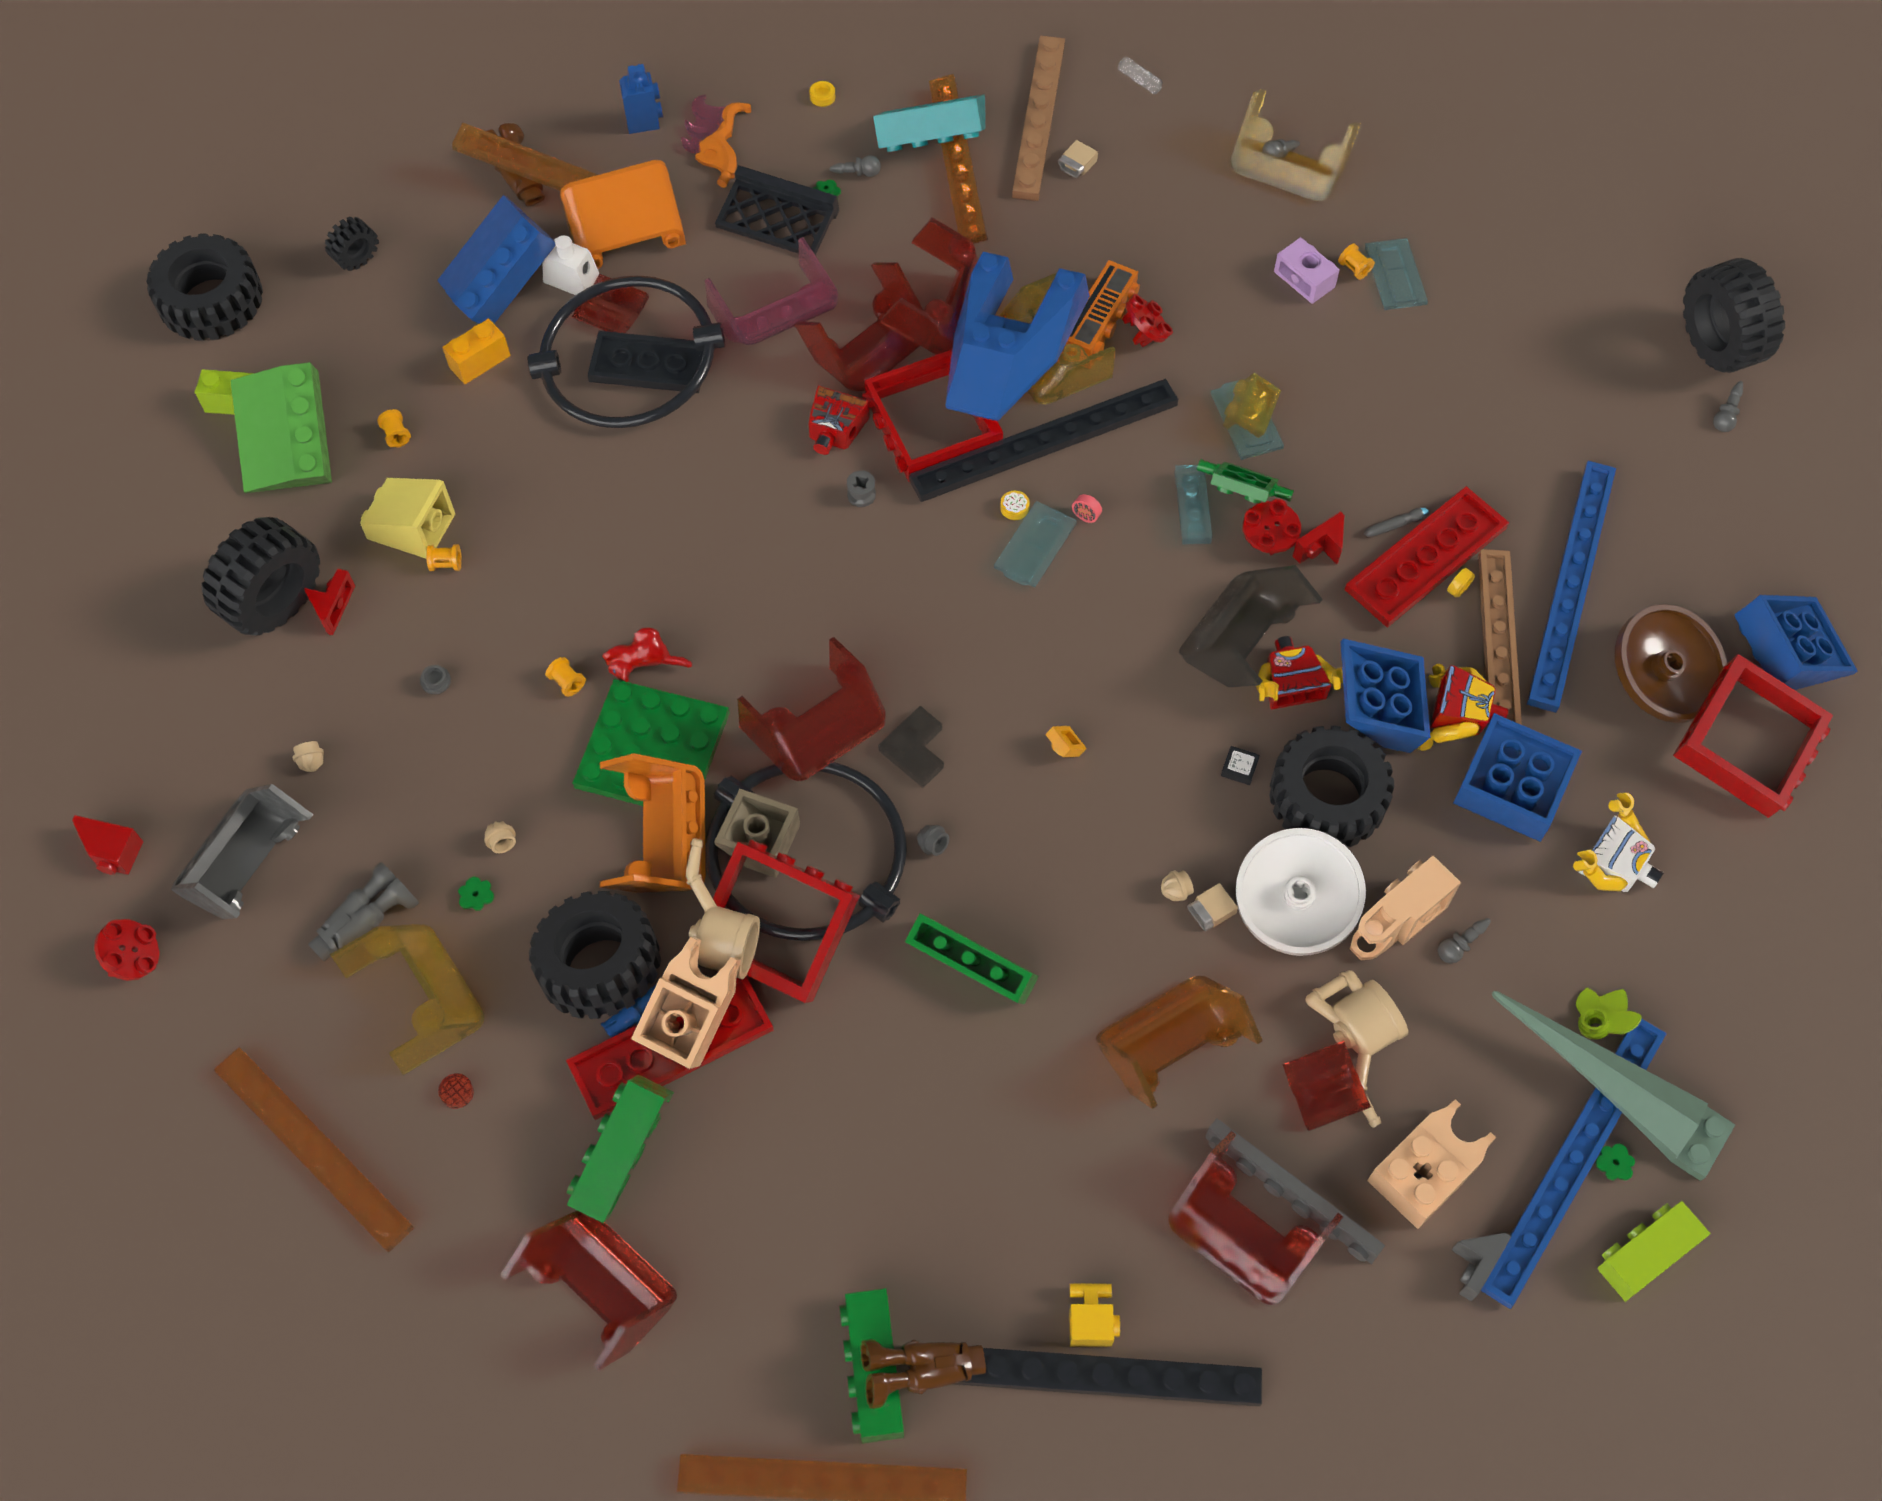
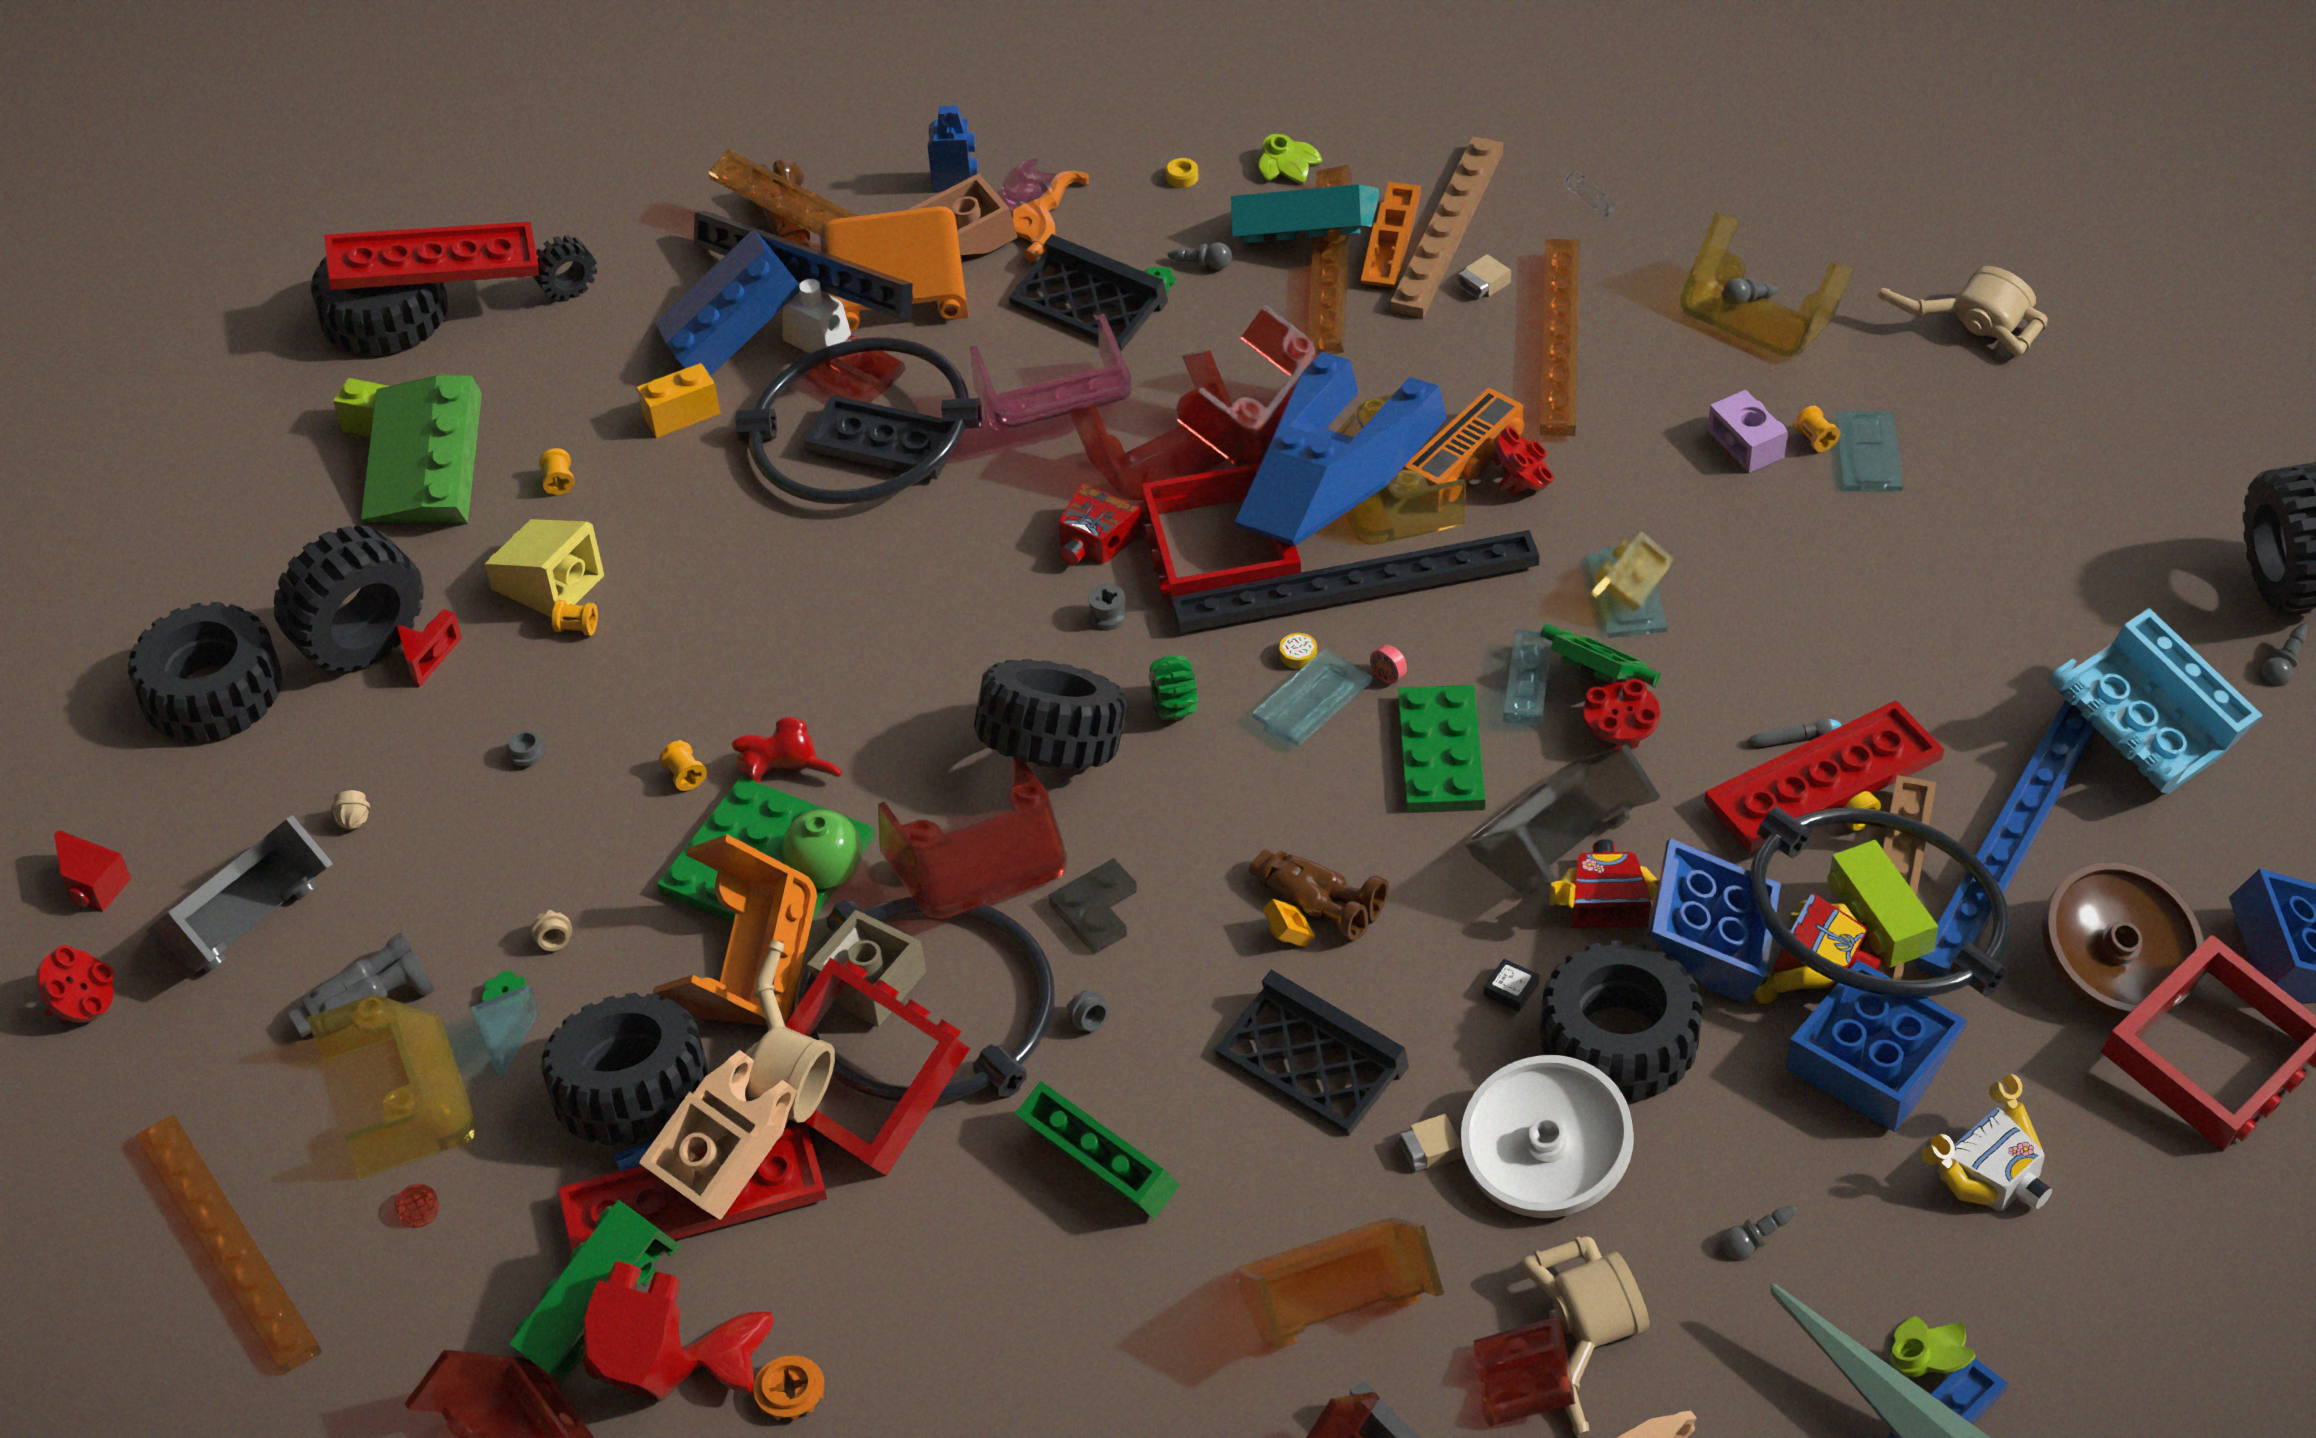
camera: 15 degrees right, 15 degrees down
tan plate [1161,870,1194,901] -> none
red slope [1292,511,1345,564] -> none
light nougat brick [1350,856,1461,960] -> none
none -> black tyre [128,602,282,742]
none -> red plate [324,221,539,290]
none -> clear light blue slope [470,986,539,1075]
none -> red hips [583,1261,774,1401]
none -> black plate [694,211,913,319]
none -> orange gear [753,1355,825,1421]
none -> bright green cylinder [782,809,863,889]
none -> nougat slope [907,173,1017,255]
none -> black tyre [974,659,1127,769]
none -> green gear [1148,655,1199,720]
none -> black fence [1214,969,1409,1136]
none -> reddish brown piece [1249,849,1389,940]
none -> lime plate [1258,133,1322,184]
none -> orange slope [1361,182,1421,288]
none -> green plate [1398,685,1485,813]
none -> clear orange plate [1540,239,1579,436]
none -> black piece [1750,806,2010,997]
none -> lime brick [1827,839,1938,968]
none -> tan piece [1878,266,2048,356]
none -> medium azure slope [2047,608,2262,794]

